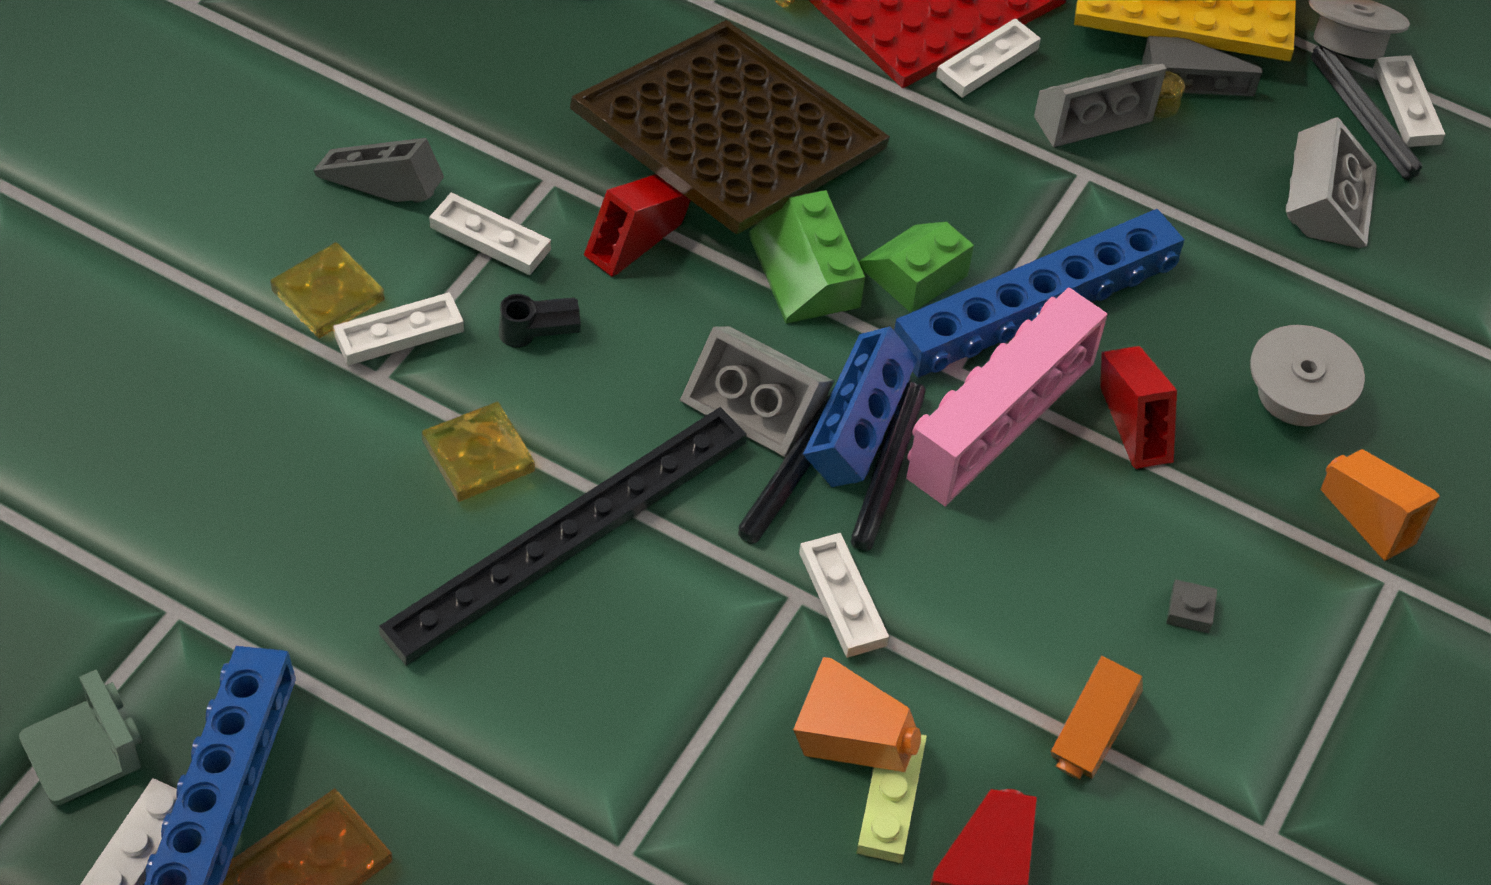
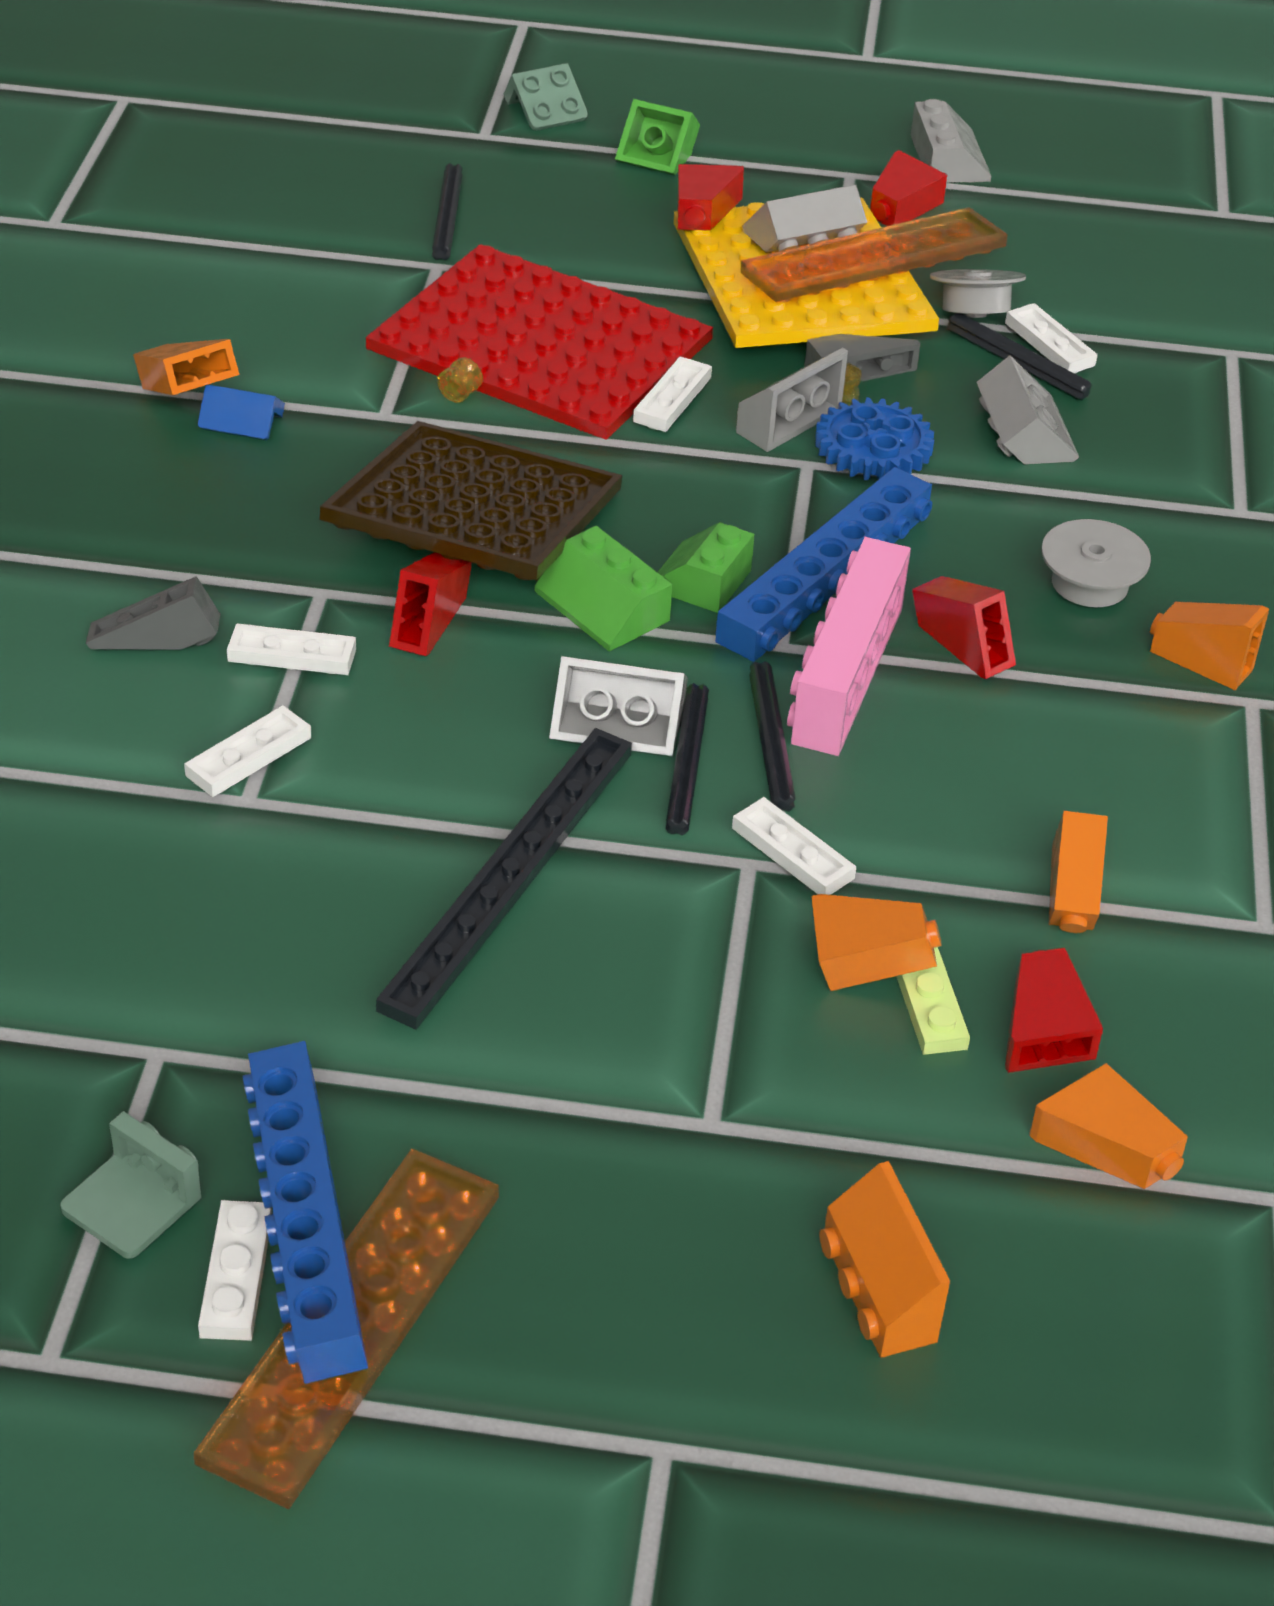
camera: 20 degrees left, 10 degrees down
clear yellow plate [270,242,385,339] -> none
clear yellow plate [422,401,535,502] -> none
black piece [499,294,581,347] -> none
blue brick [803,326,918,487] -> none
dark grey plate [1166,579,1217,633] -> none
none -> blue gear [815,398,934,480]

